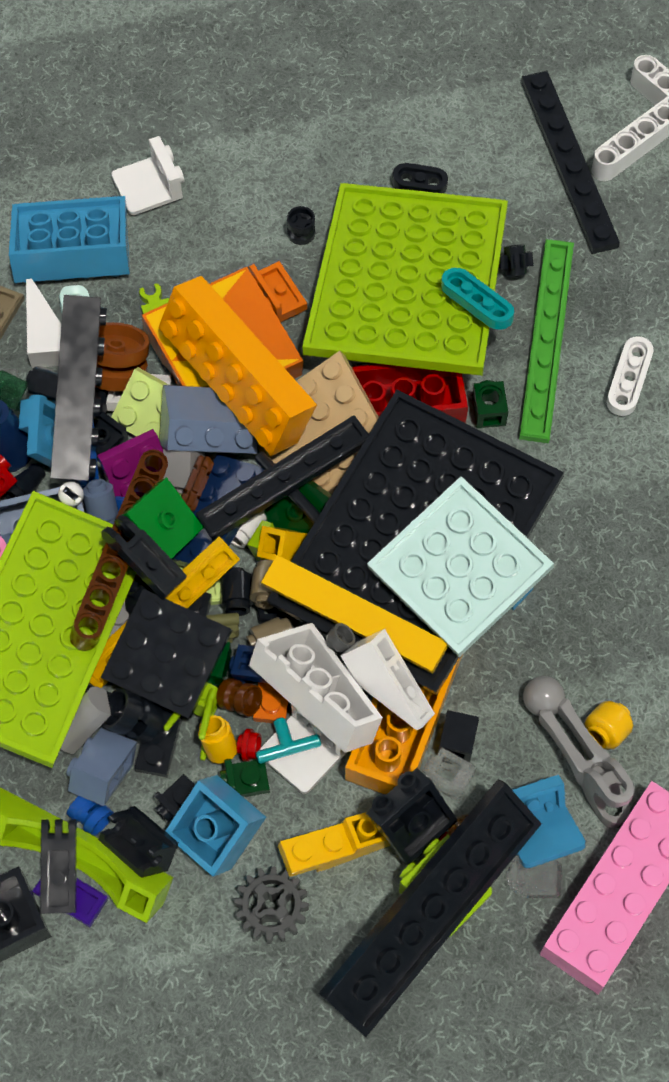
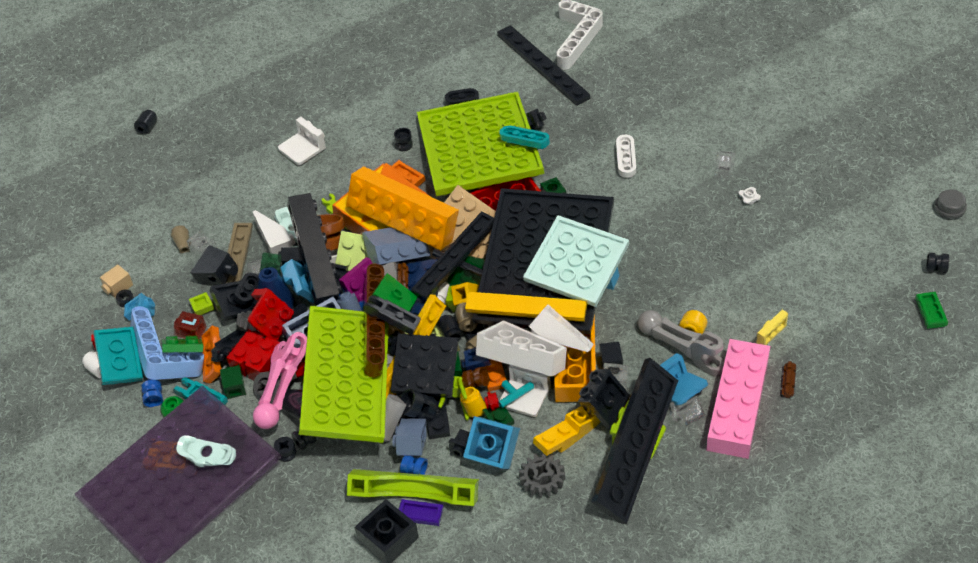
camera: 15 degrees left, 15 degrees down
dark azure slope [9,196,130,283] -> none
black hinge [41,819,77,914] -> none
white hinge [58,481,84,507] -> none
black hinge [98,806,179,878] -> none
dark grey hinge [326,623,356,653] -> none
bright green tile [519,239,574,444] -> none

